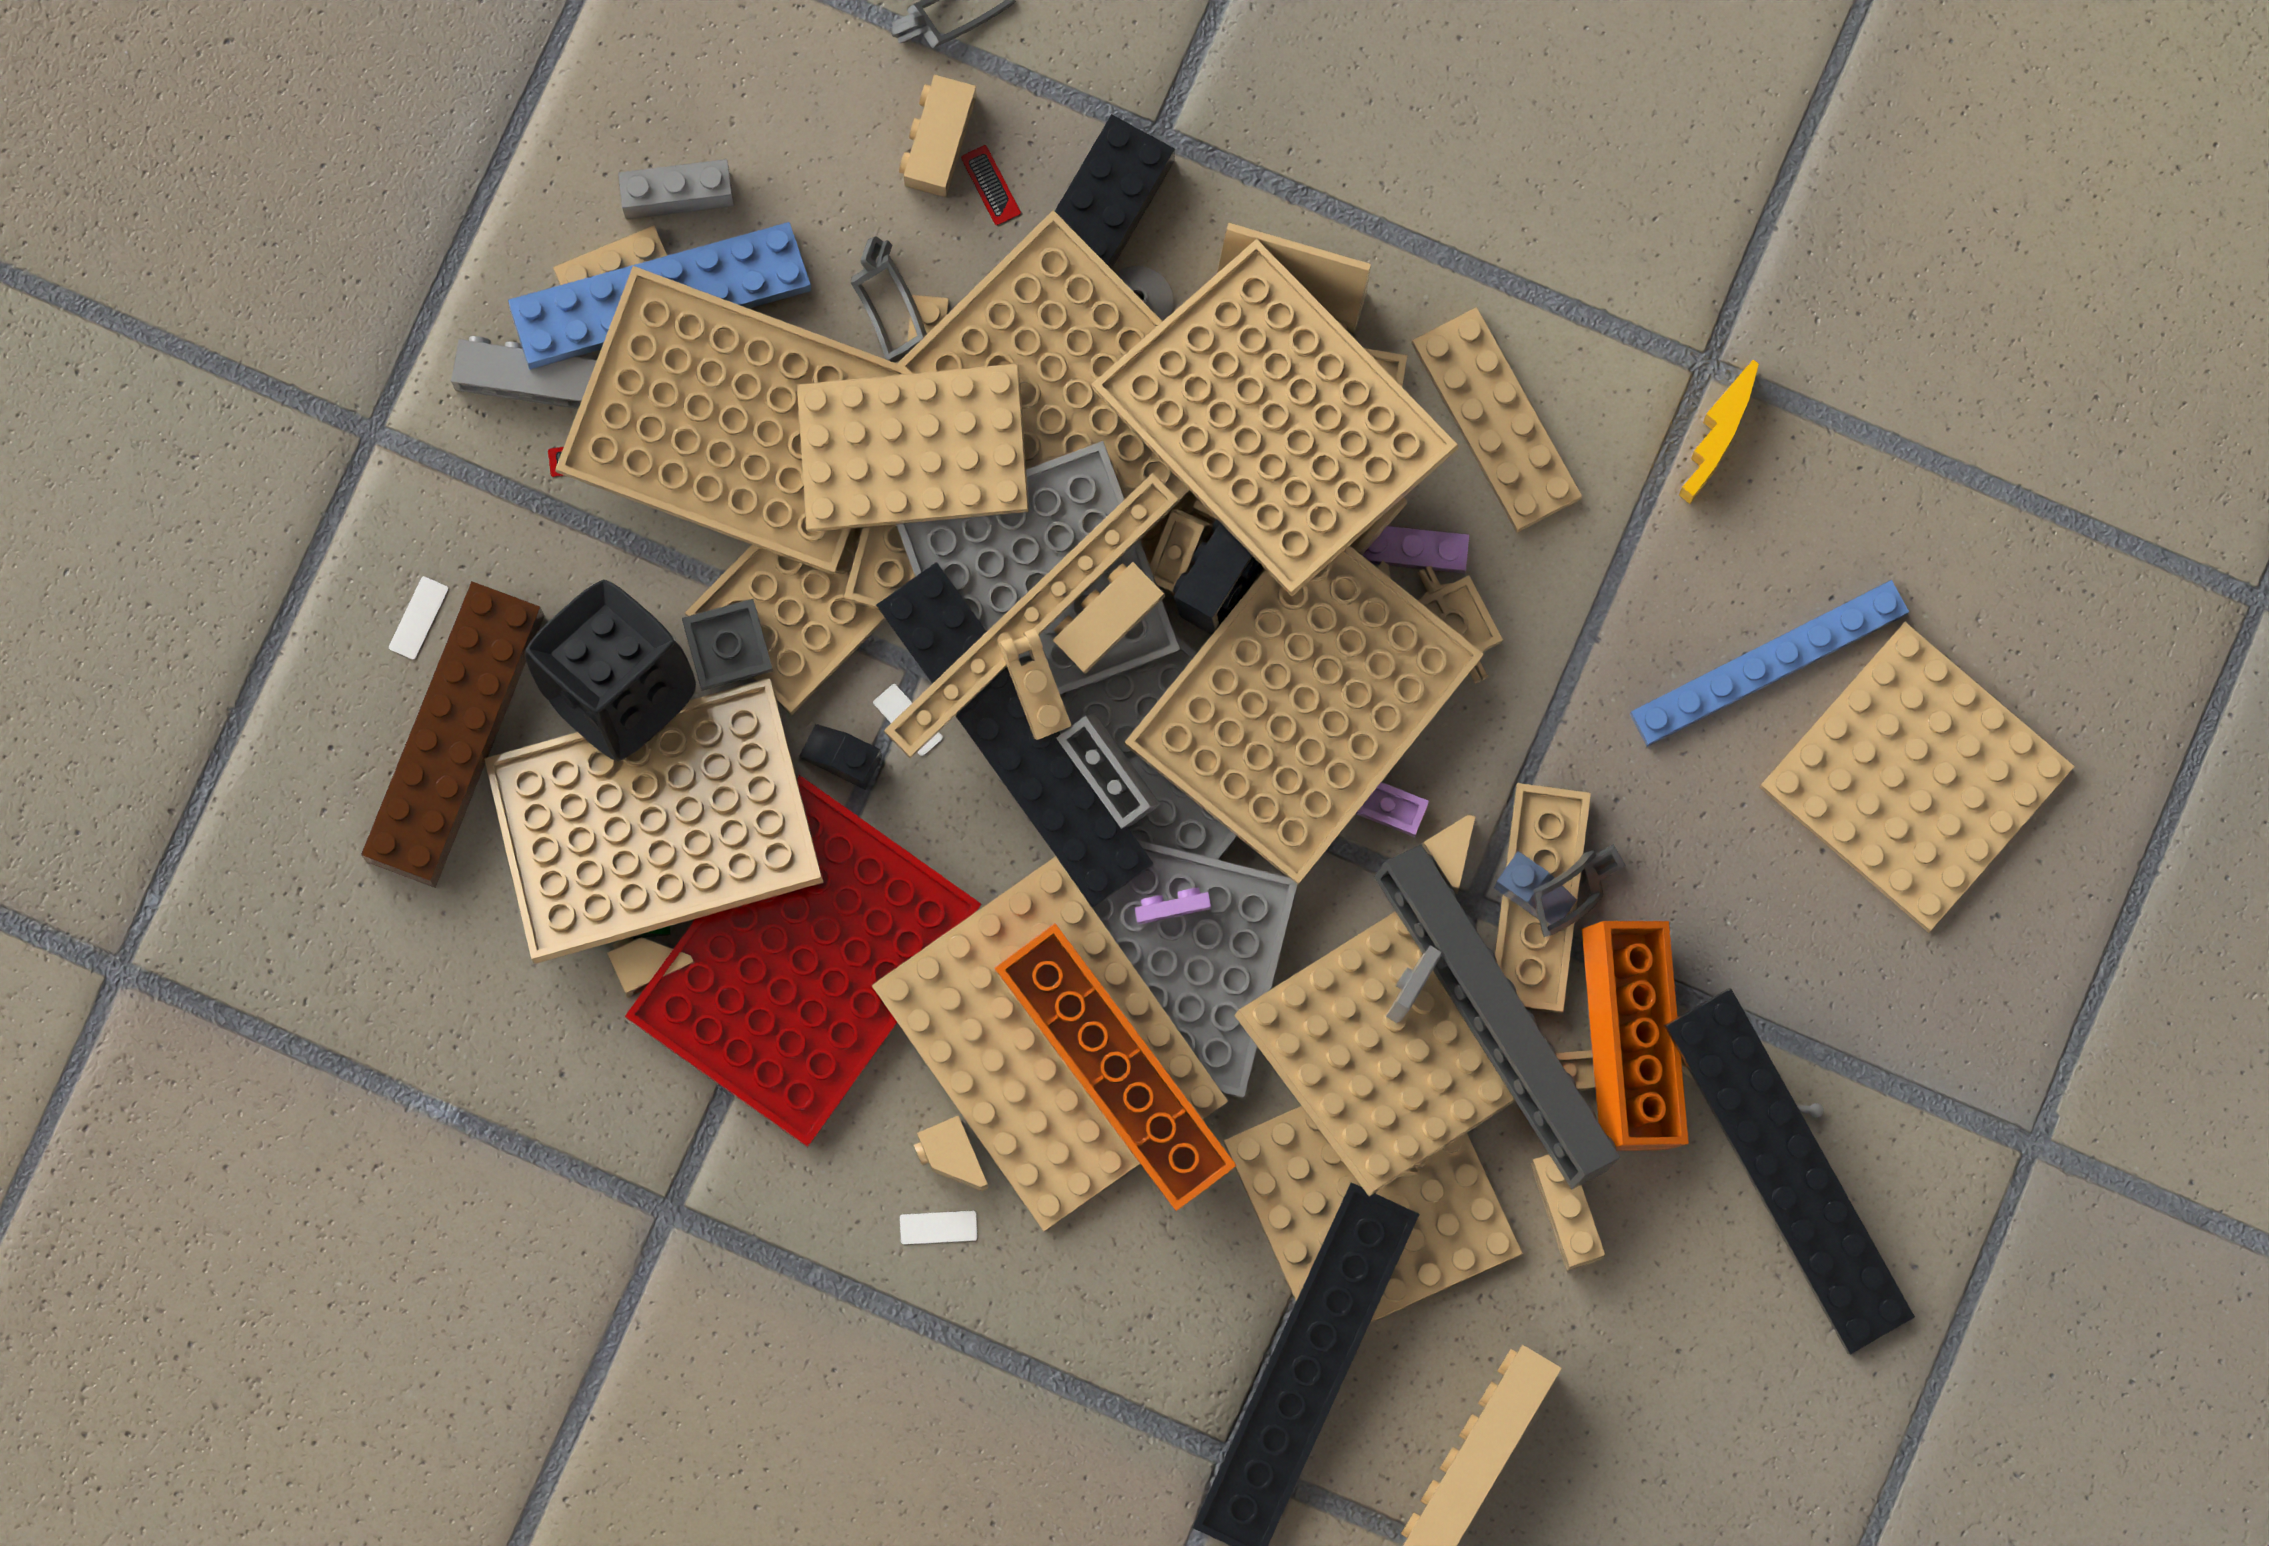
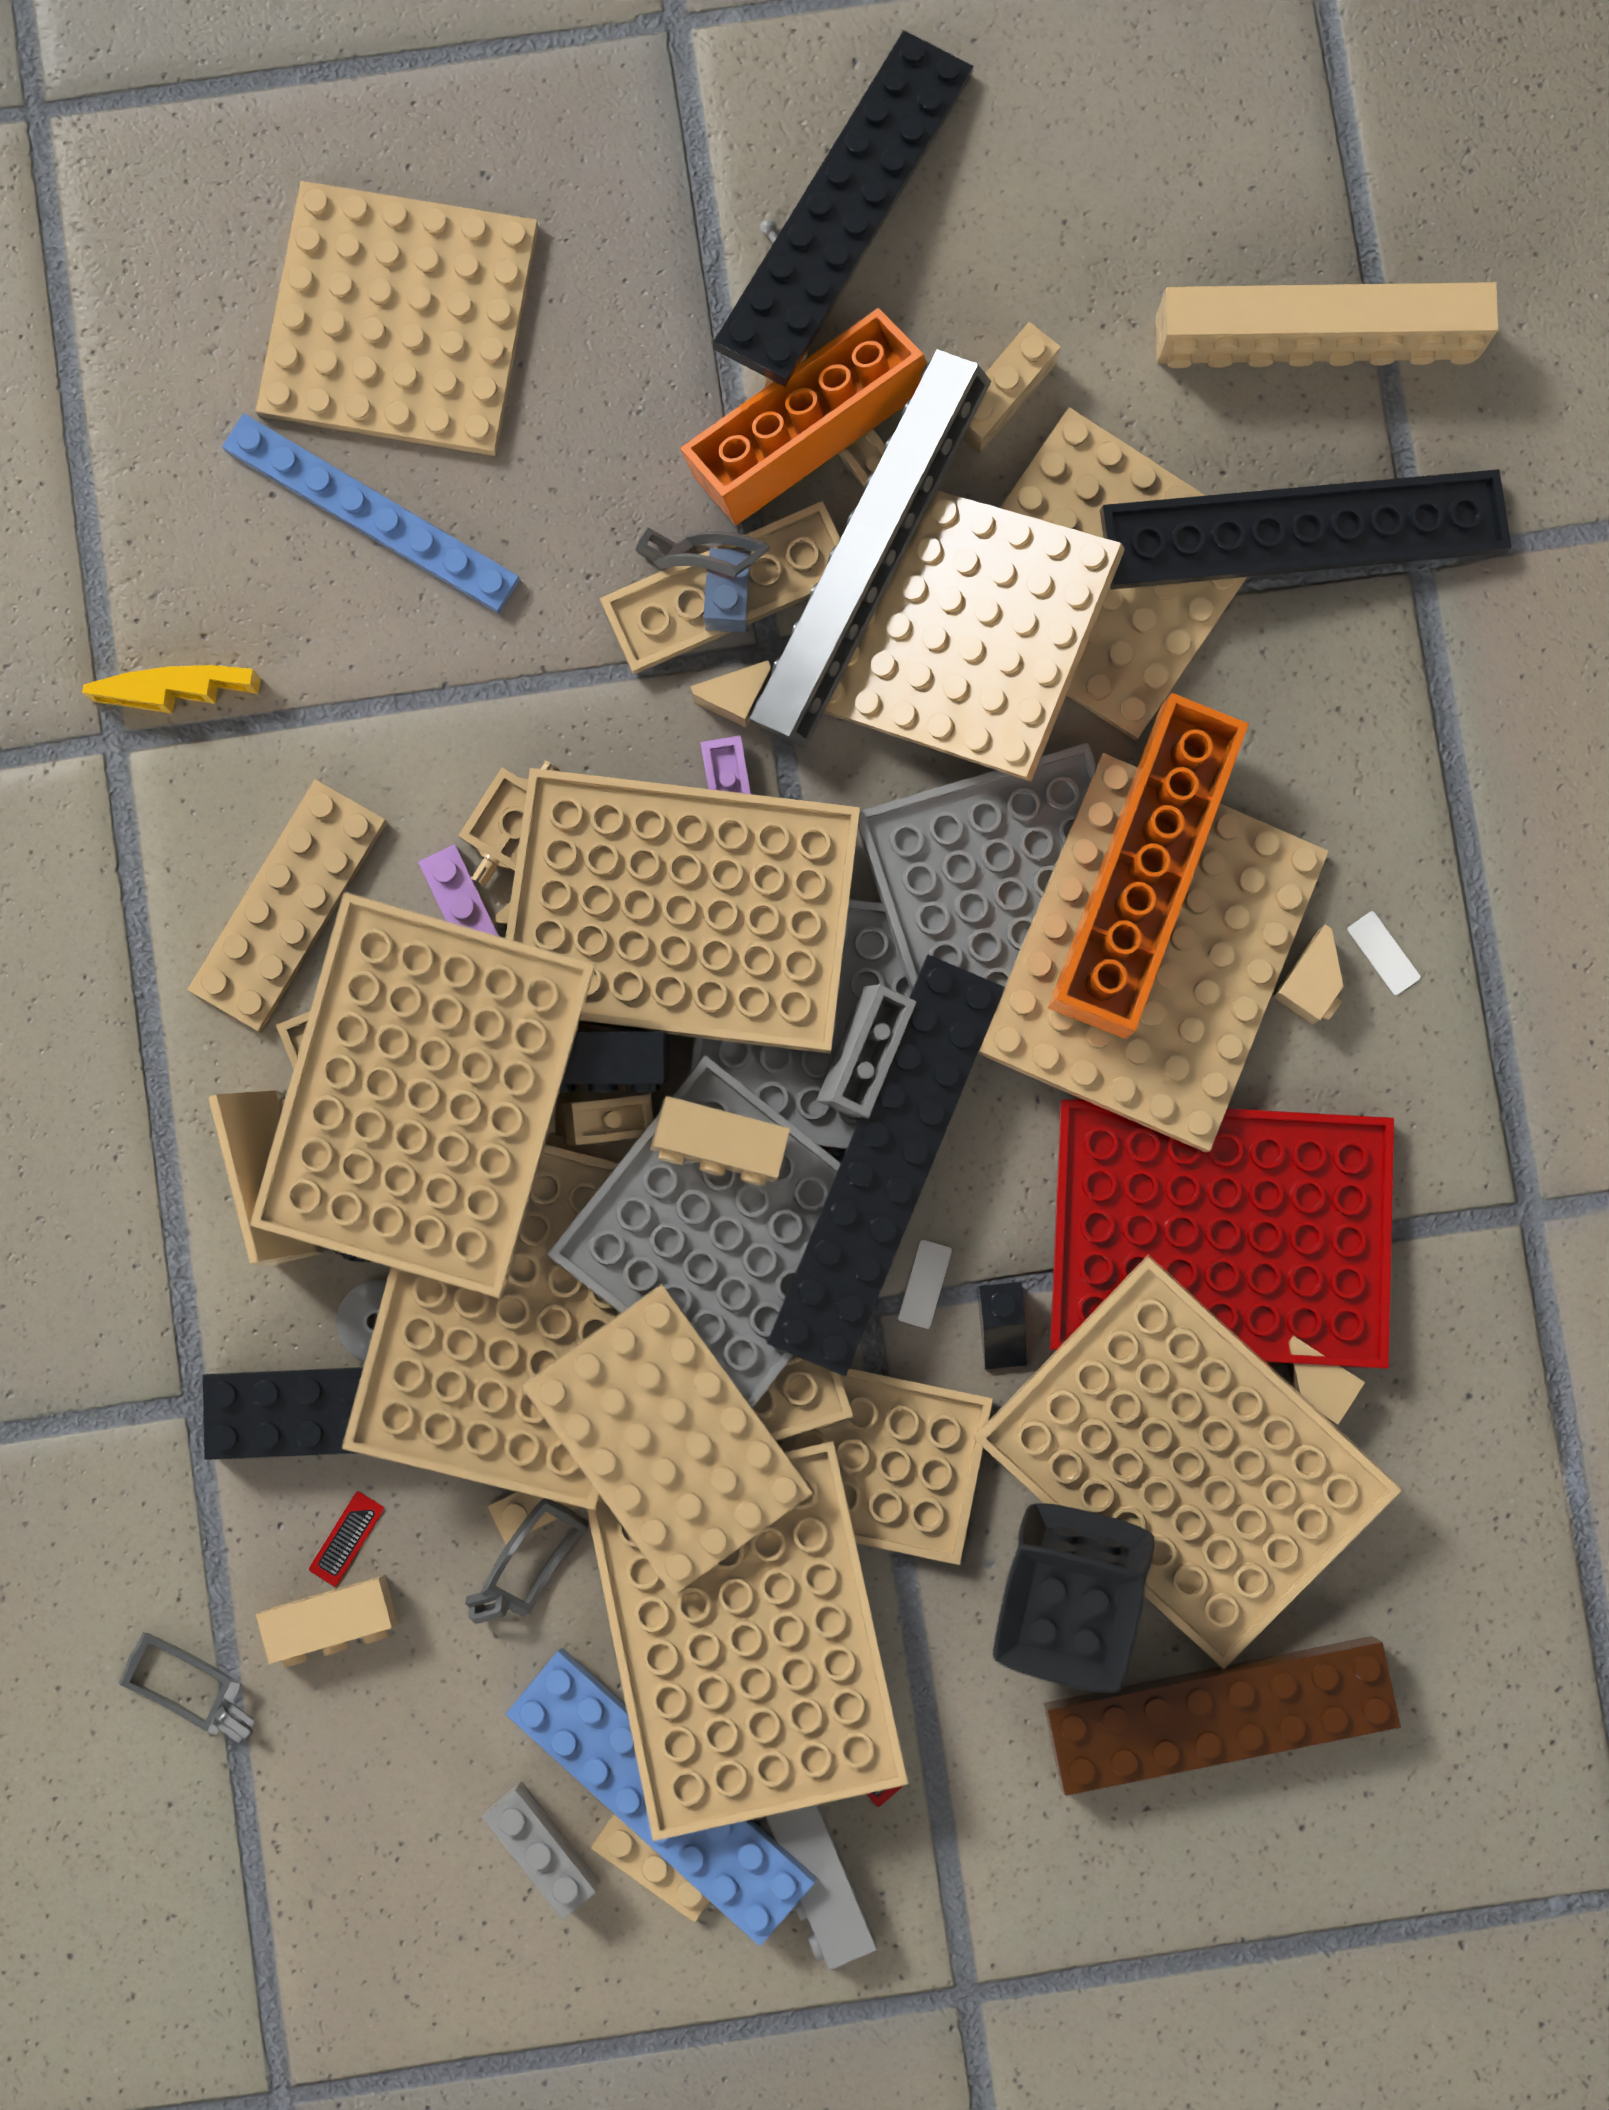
camera: 120 degrees left, 5 degrees up
white sticker [389,576,448,659] -> none
dark grey plate [682,599,773,691] -> none
tan plate [884,473,1179,759] -> none
tan plate [999,629,1072,740] -> none
lavender plate [1135,887,1211,925] -> none
light grey plate [1386,945,1441,1023] -> none

